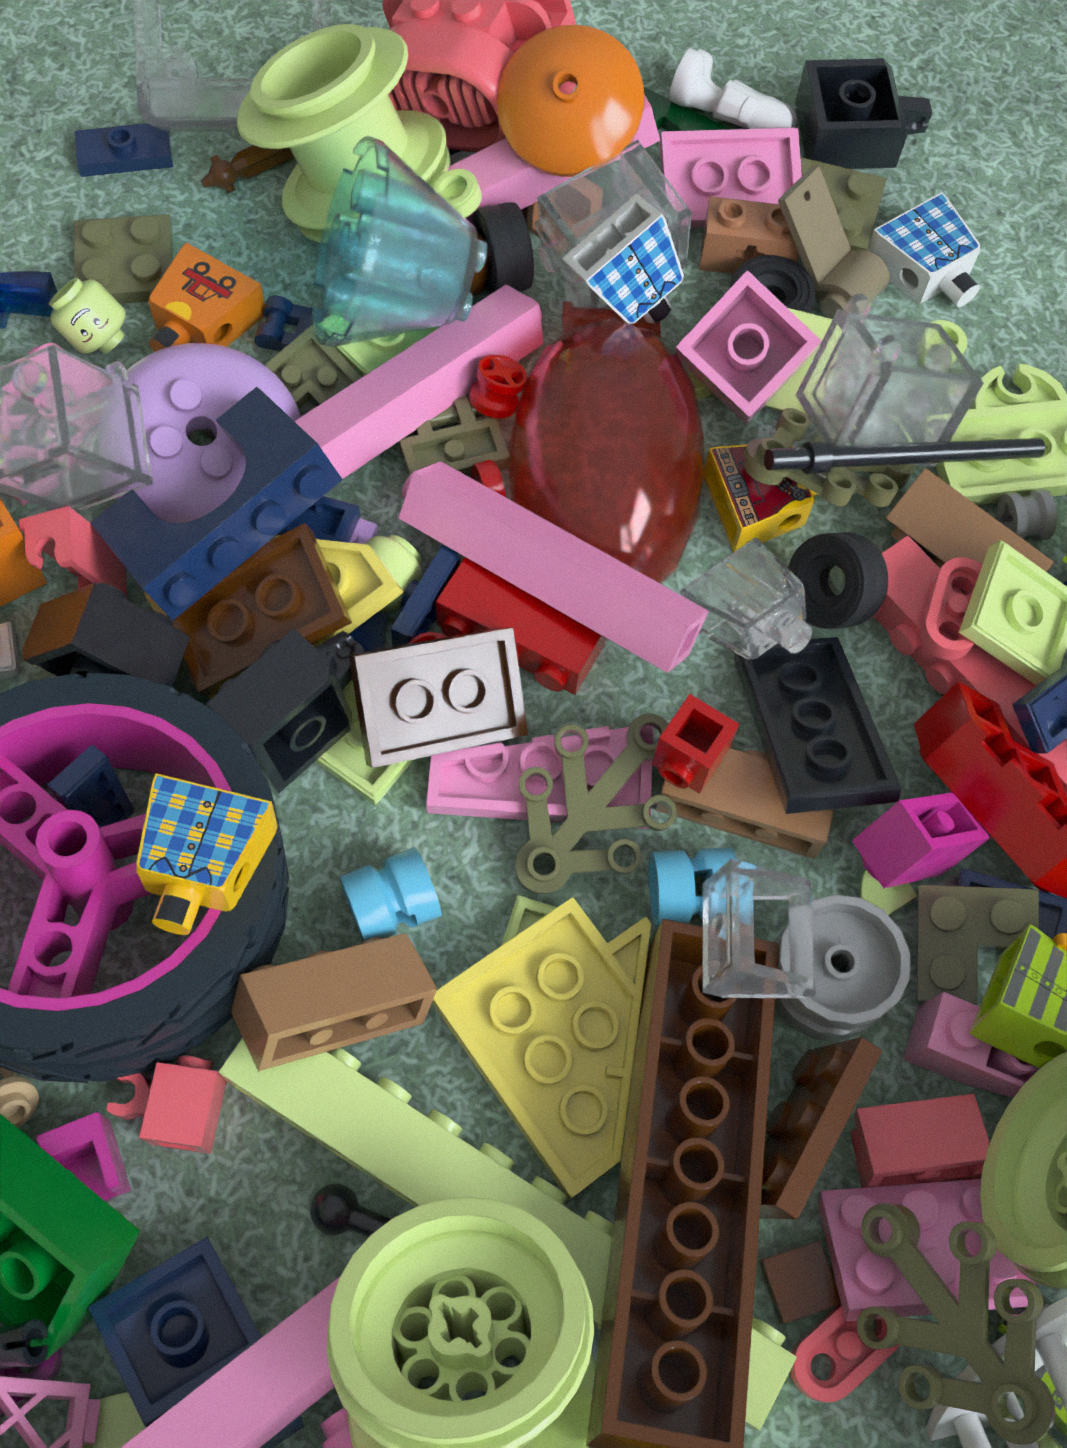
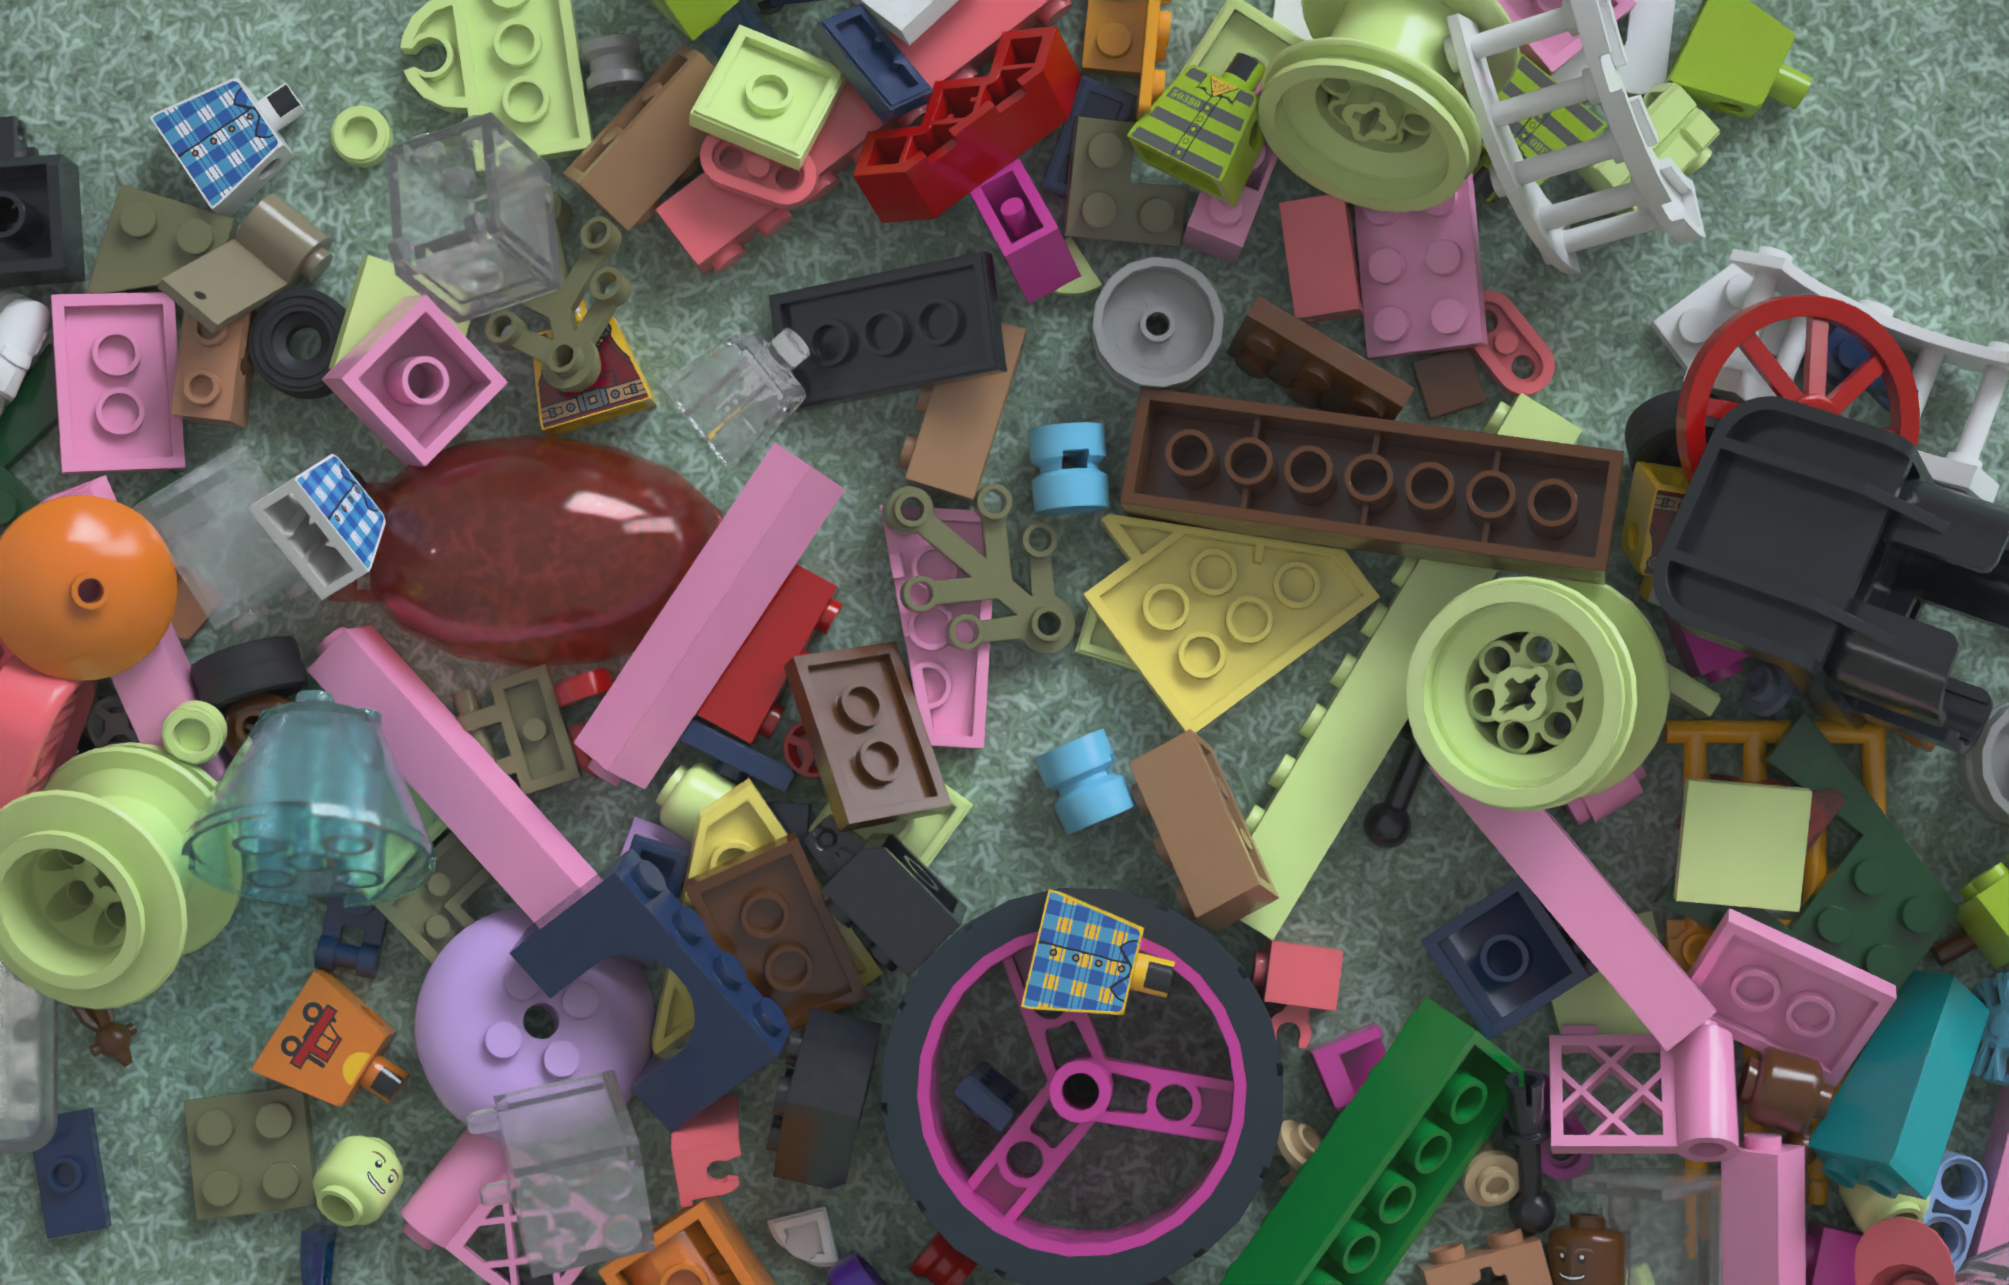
camera: 85 degrees left, 20 degrees up
red wheel [469,355,527,419] -> none
red brick [652,694,739,794] -> none
clear tile [703,858,816,998] -> none
black bar [764,438,1045,474] -> none
black tyre [786,532,888,629] -> none
olive plant [857,1203,1055,1445] -> none

